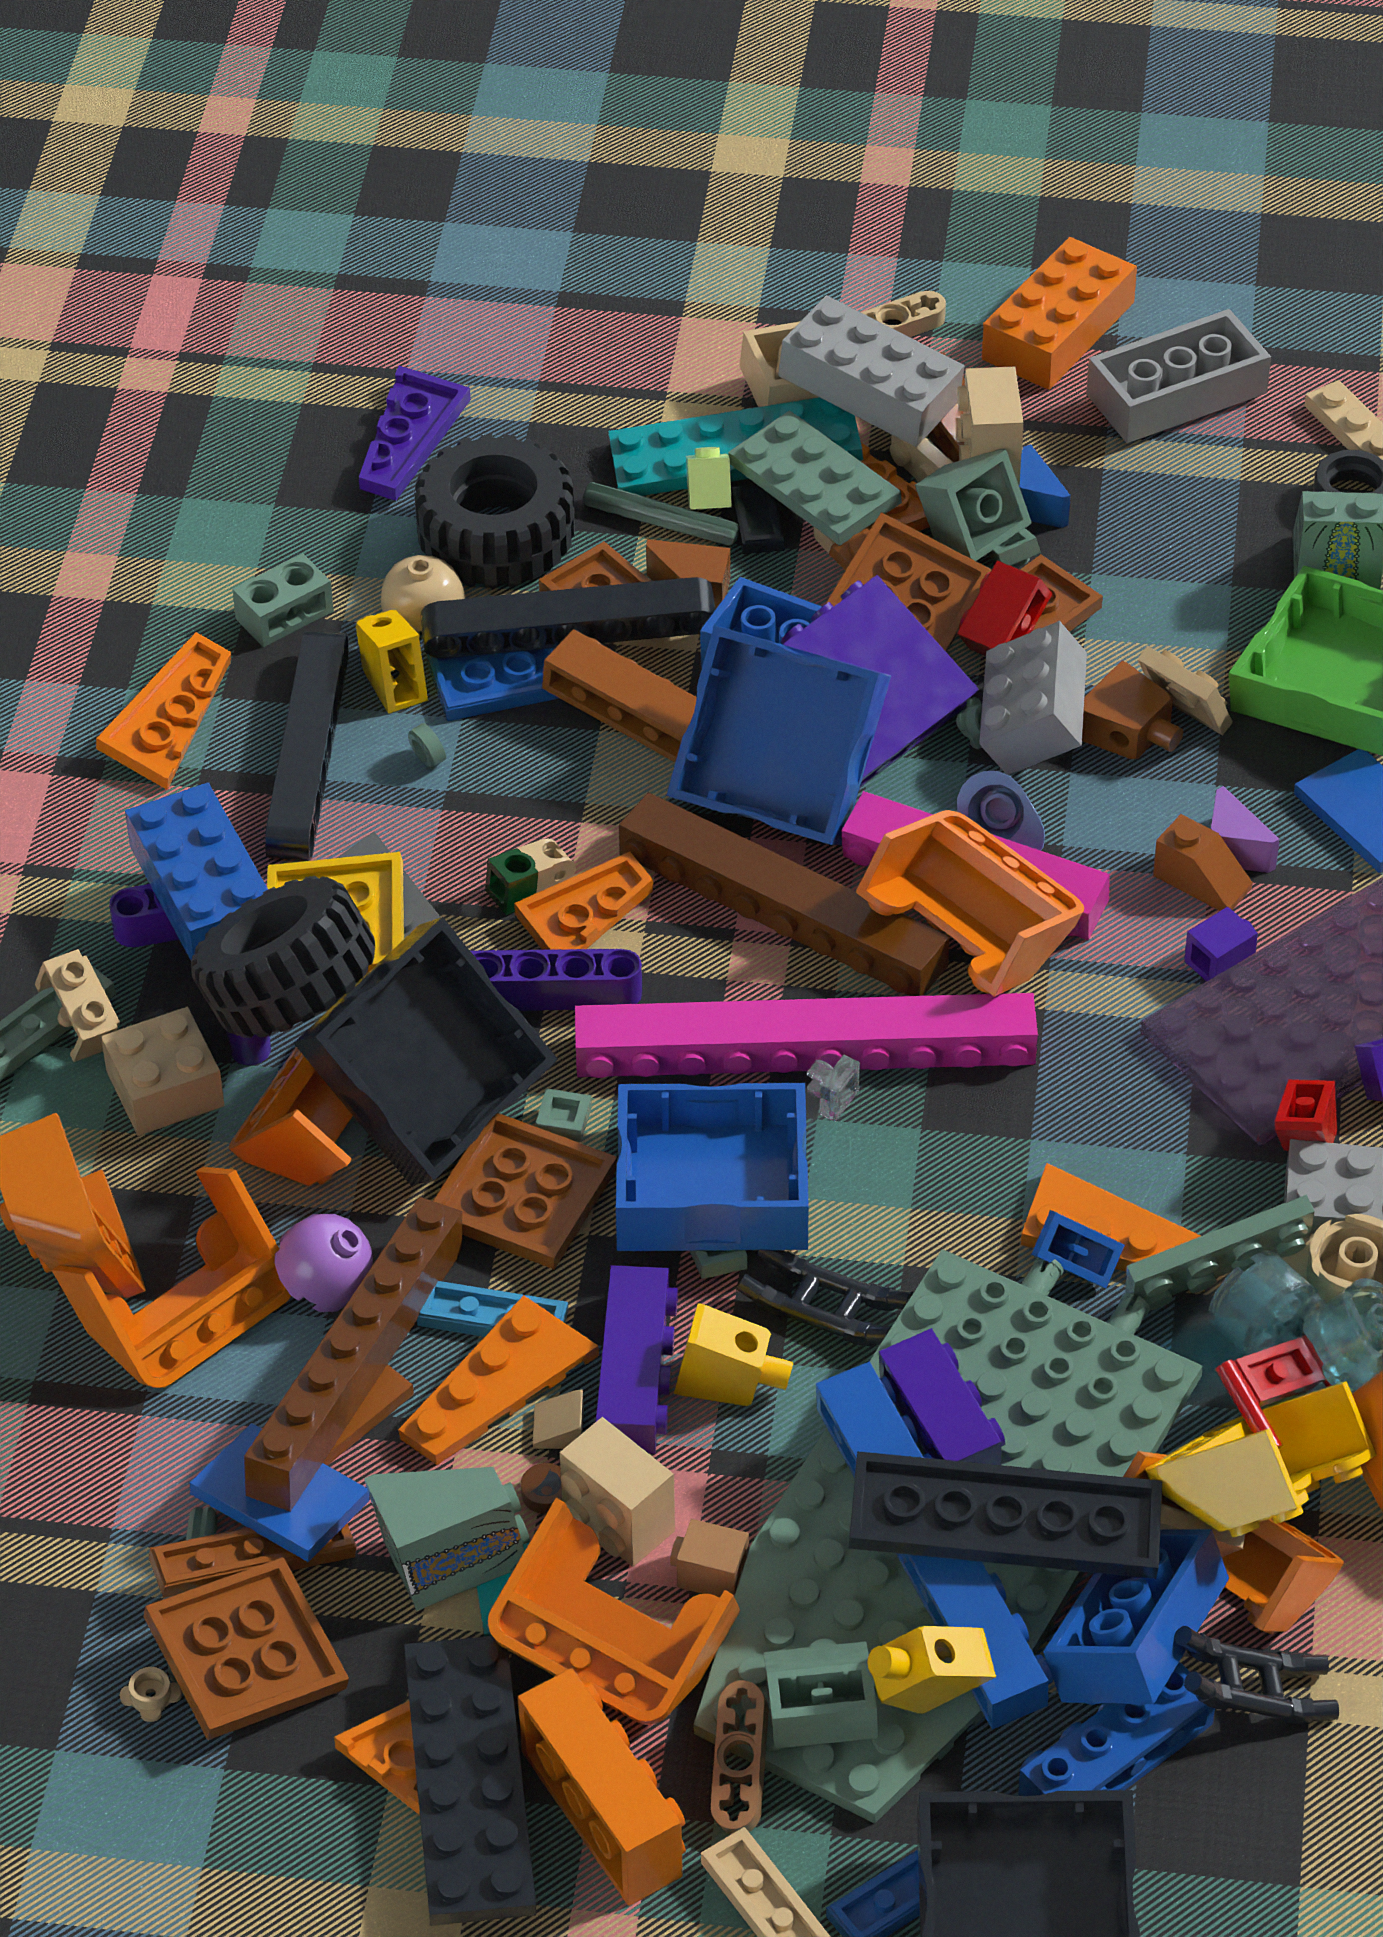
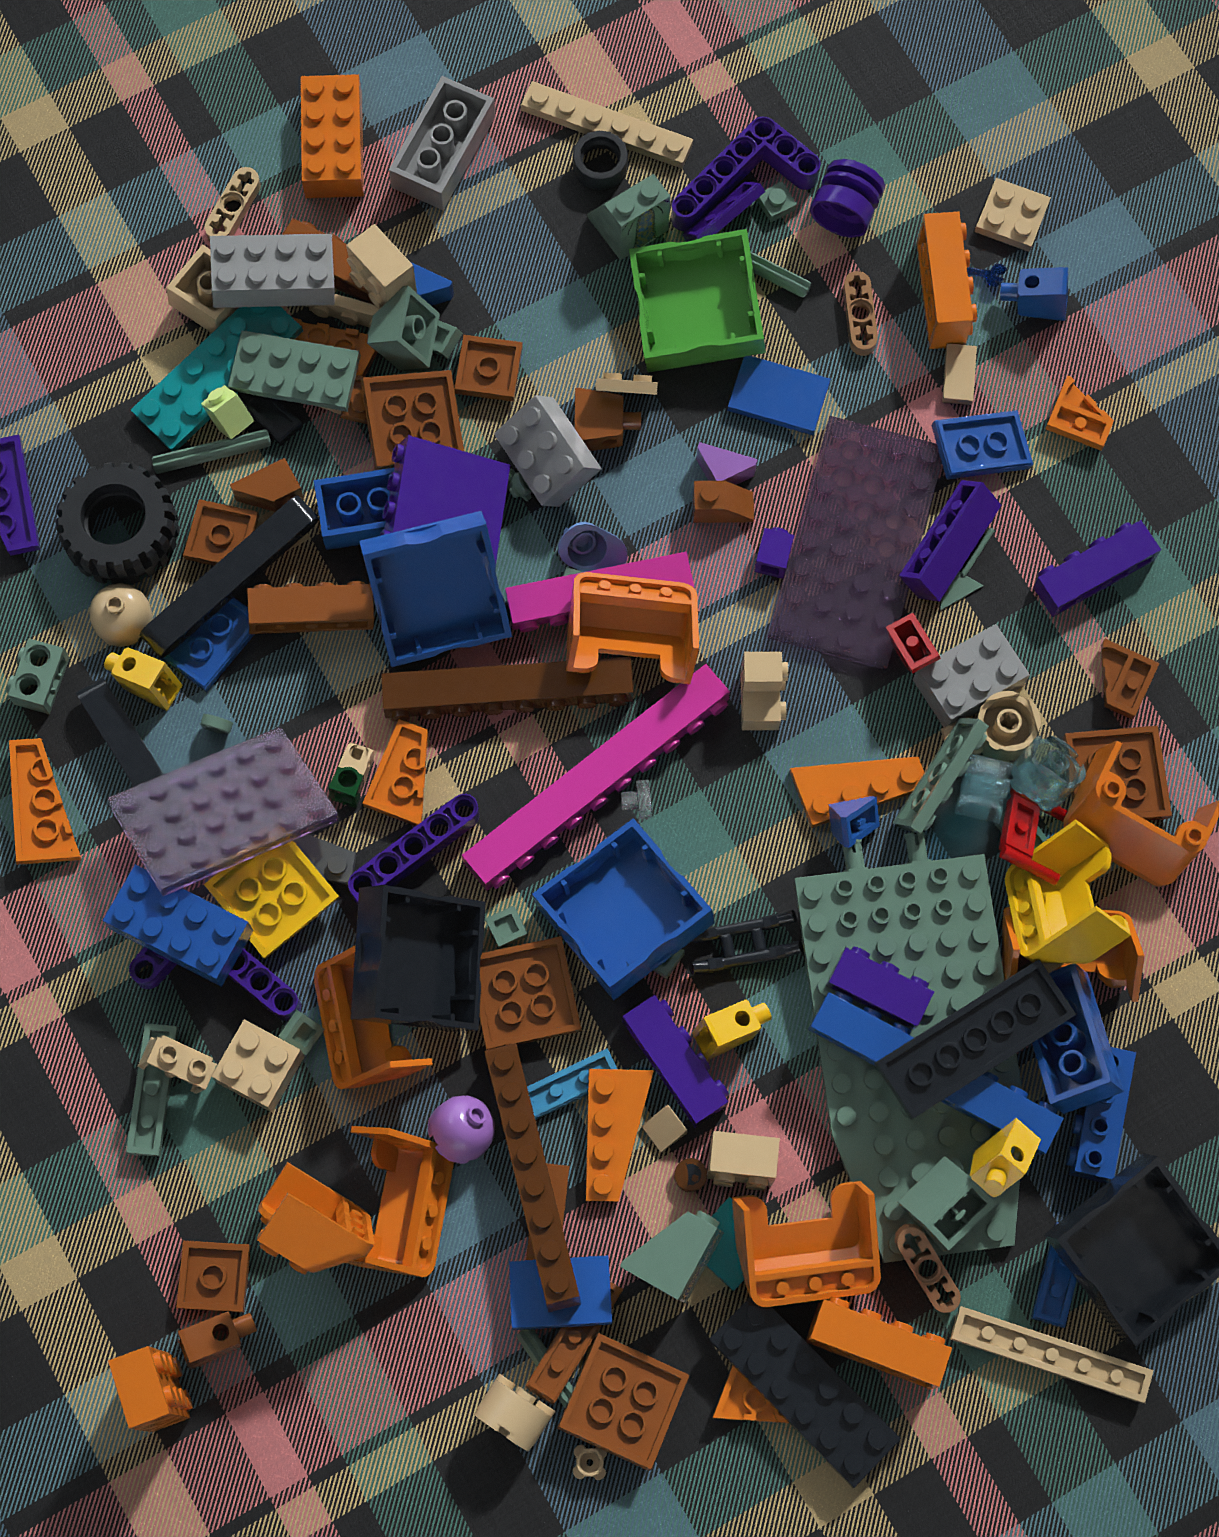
camera: 40 degrees left, 25 degrees up
black tyre [191,876,375,1038] -> none
medium nougat brick [670,1519,749,1598] -> none
red brick [957,560,1052,656] -> none
black piece [1174,1626,1339,1724] -> none
none -> clear purple plate [107,727,338,896]
none -> sand green plate [278,1010,324,1055]
none -> tan brick [474,1373,555,1452]
none -> tan brick [740,652,788,730]

